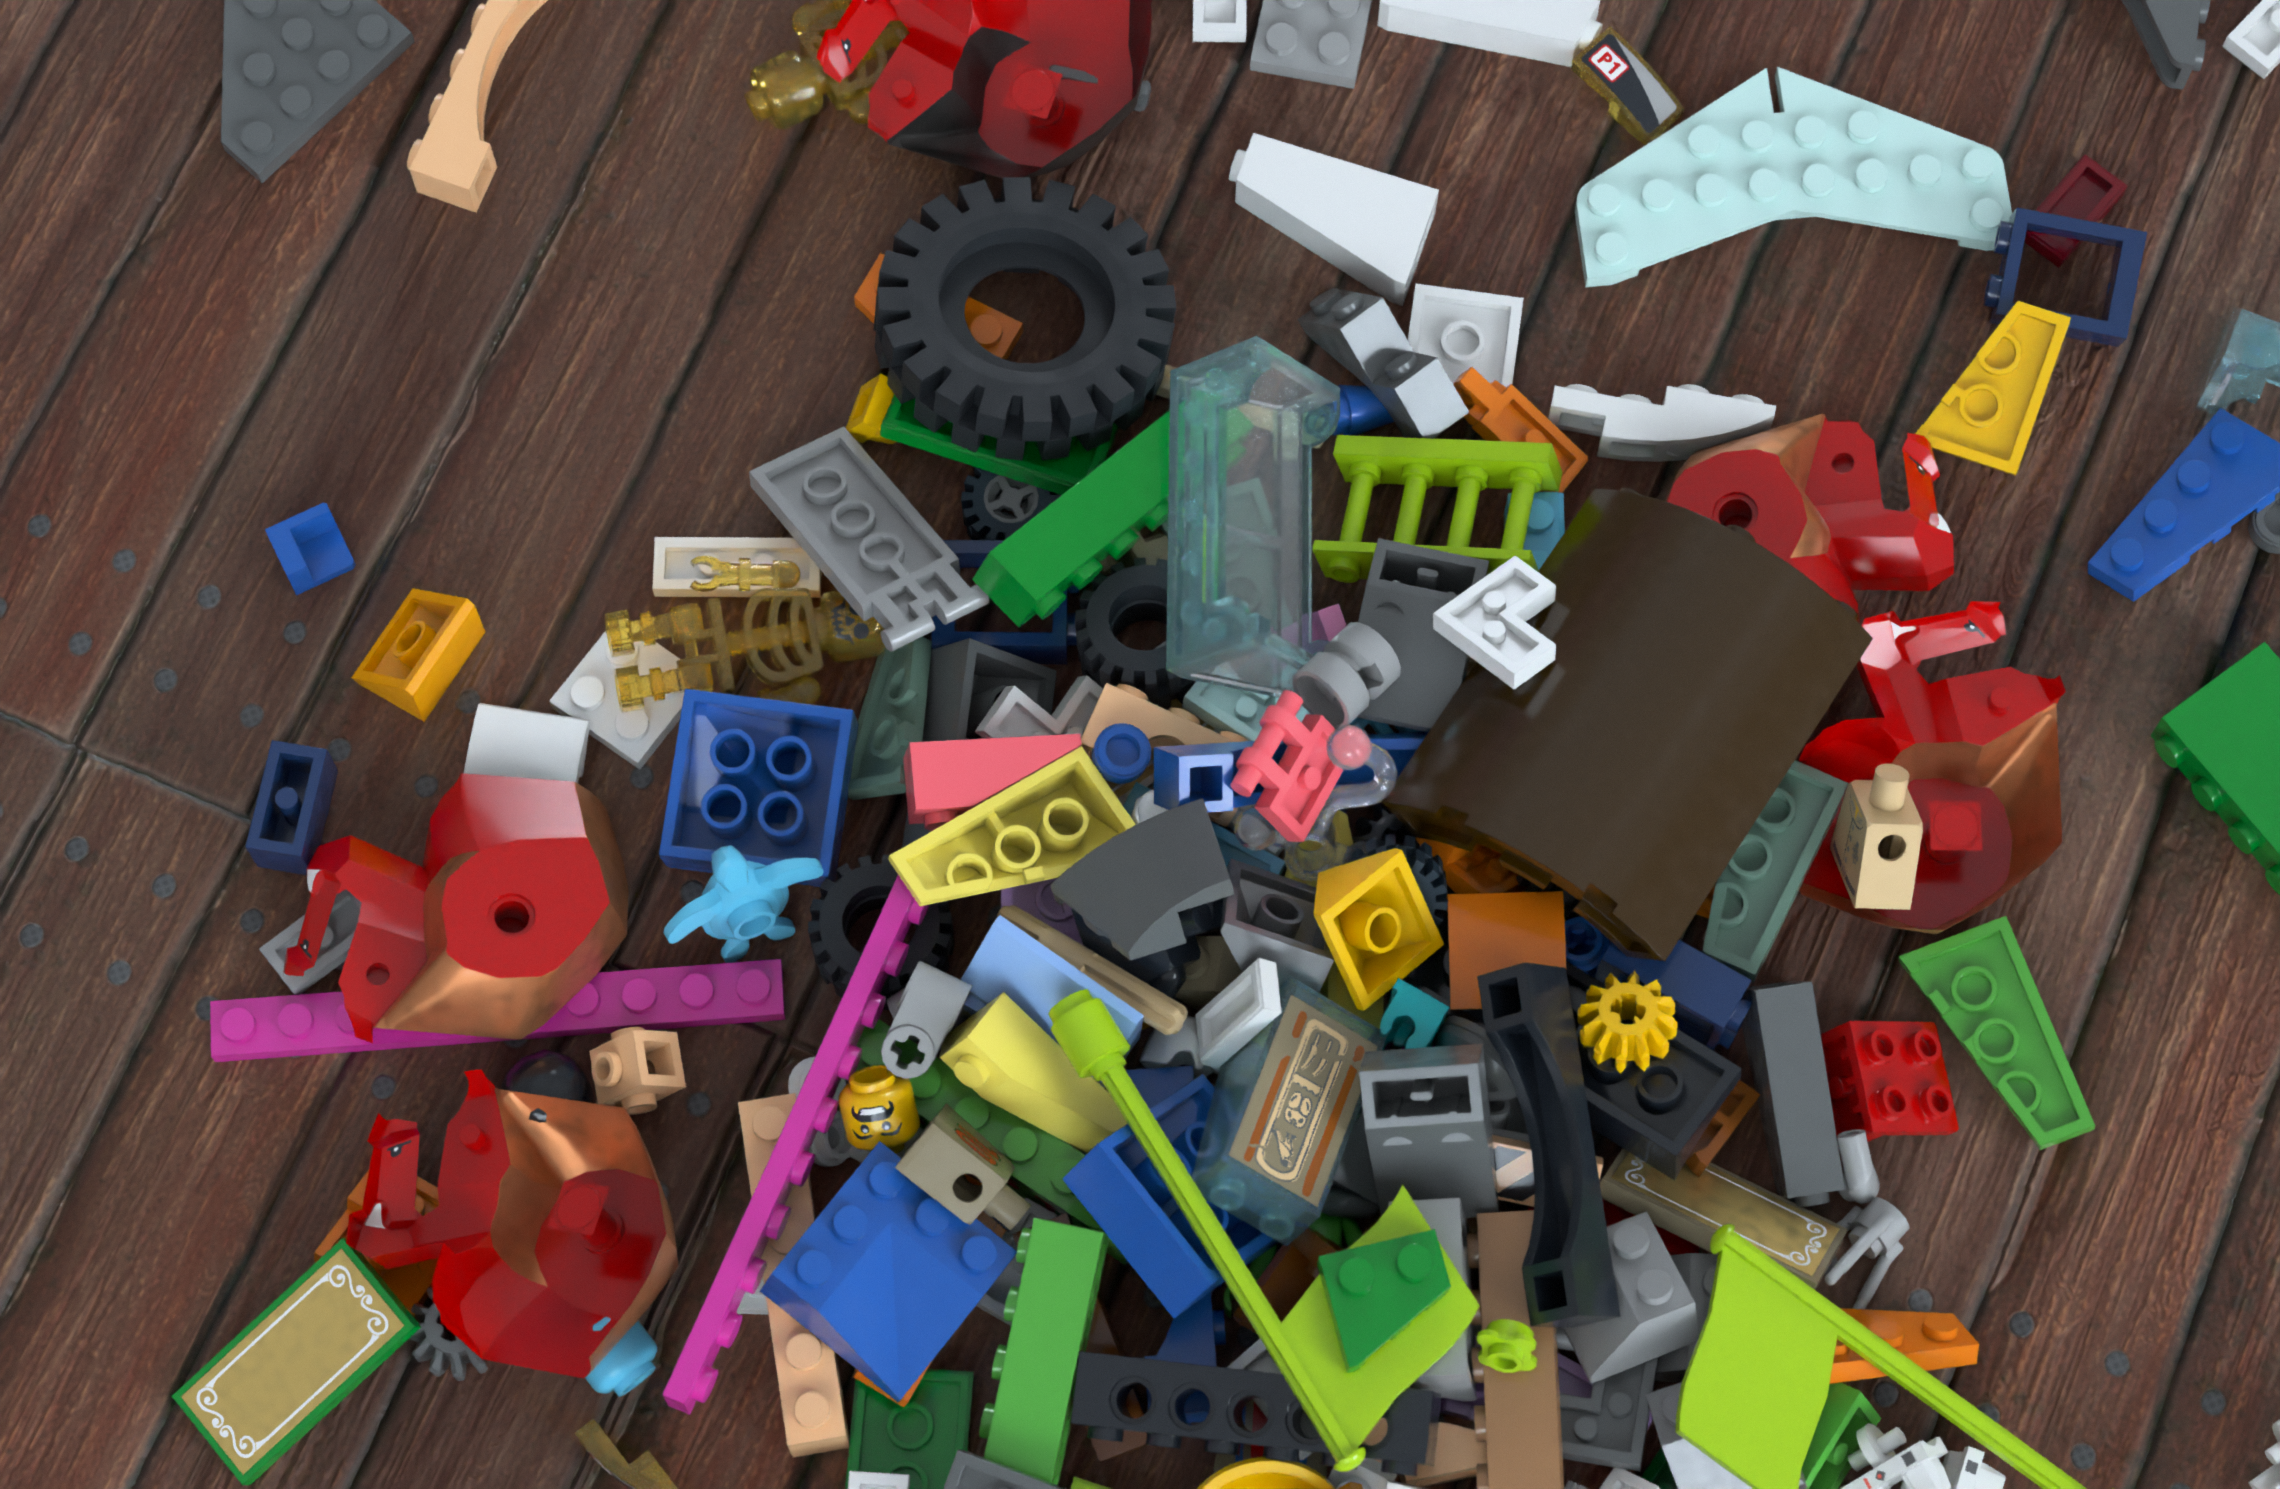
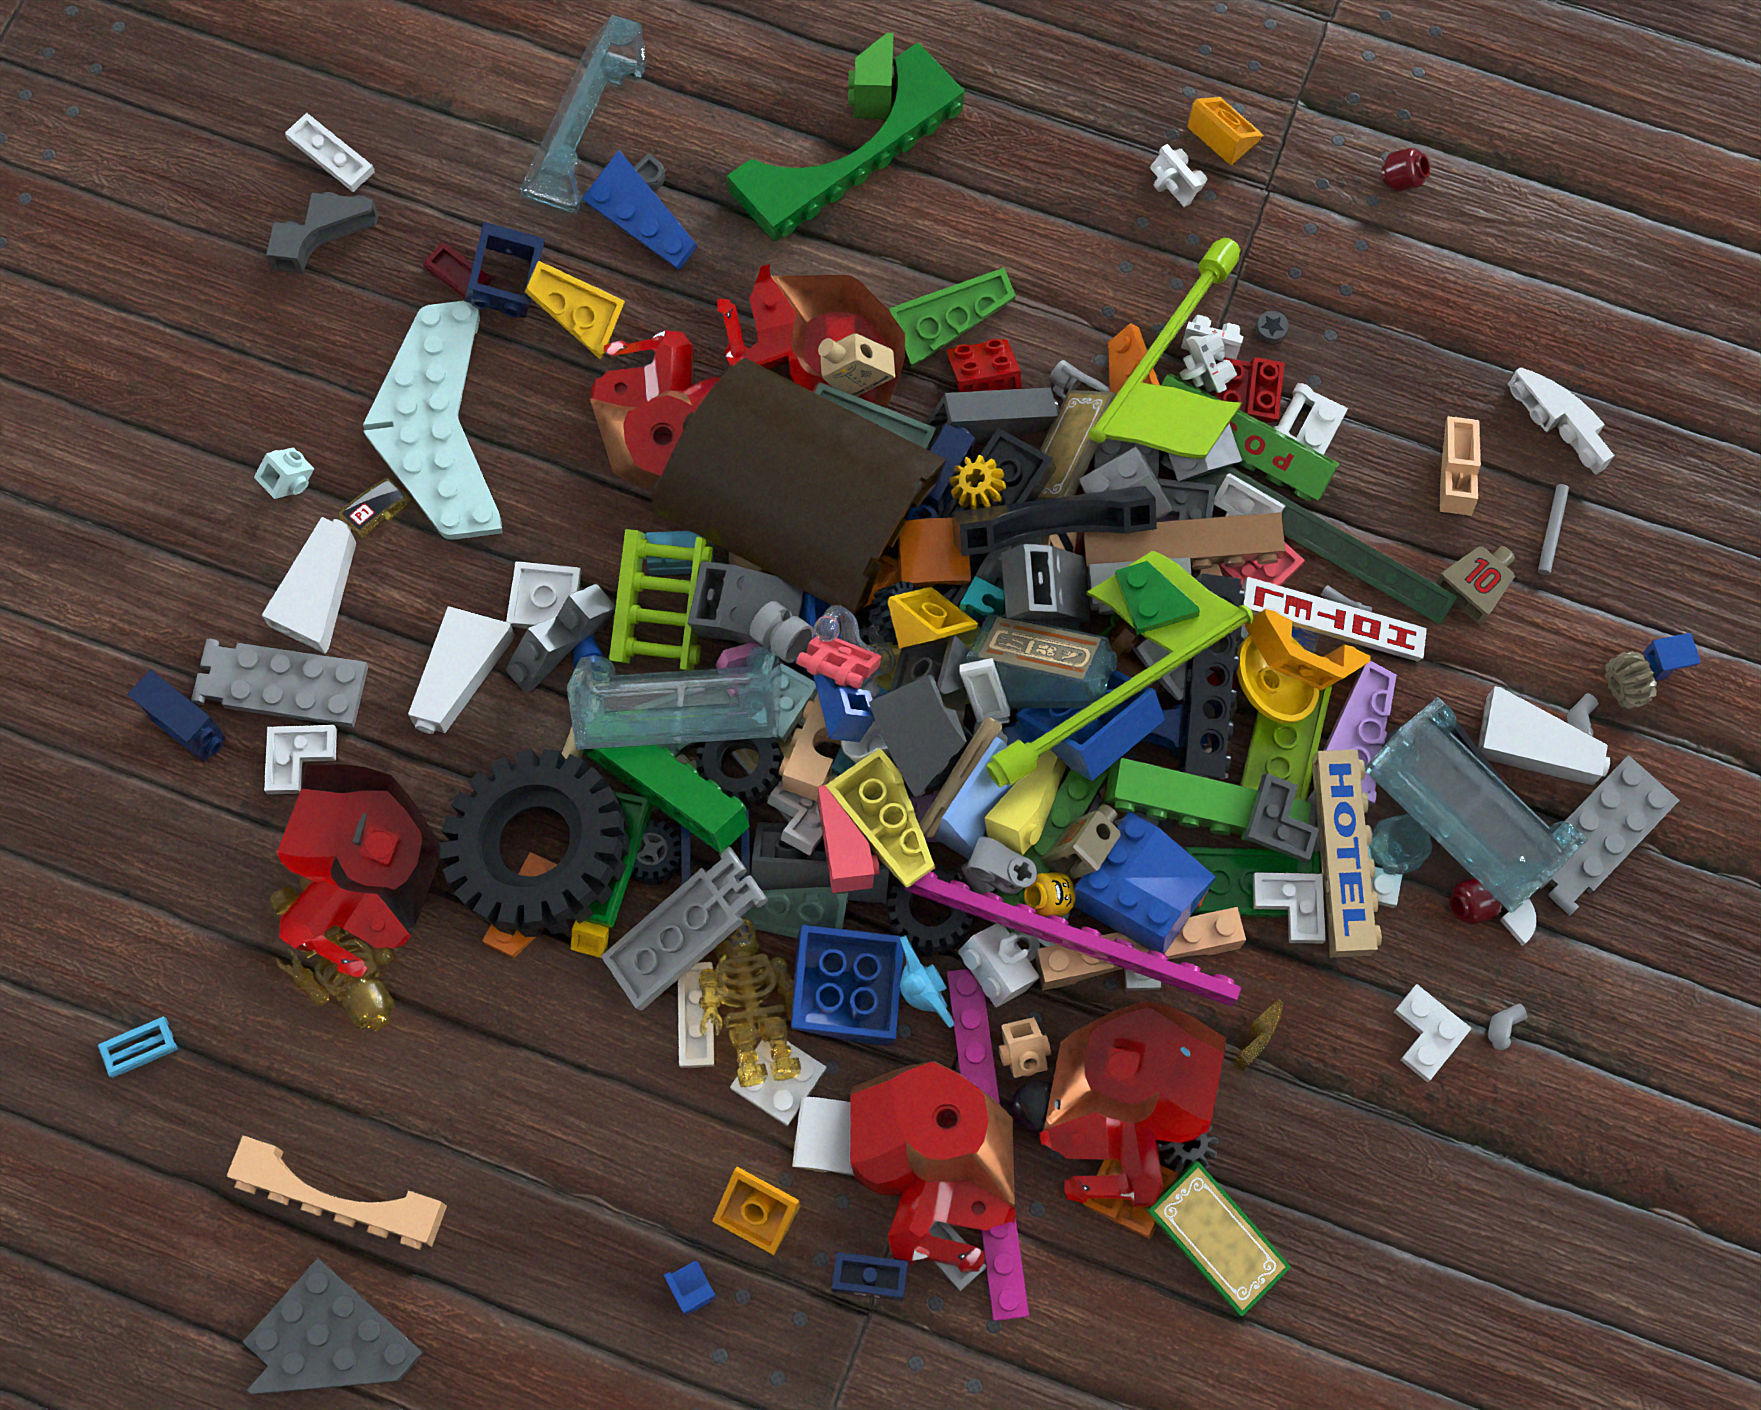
camera: 95 degrees left, 0 degrees up
blue tile [1092,723,1151,784] -> none
white plate [1433,556,1556,689] -> none
orange hinge [1453,367,1589,493] -> none
lime plate [1476,1319,1537,1373] -> none
white slope [1548,384,1776,462] -> none
light grey arm [1837,1129,1880,1204] -> none
none -> white brick [958,923,1040,1008]

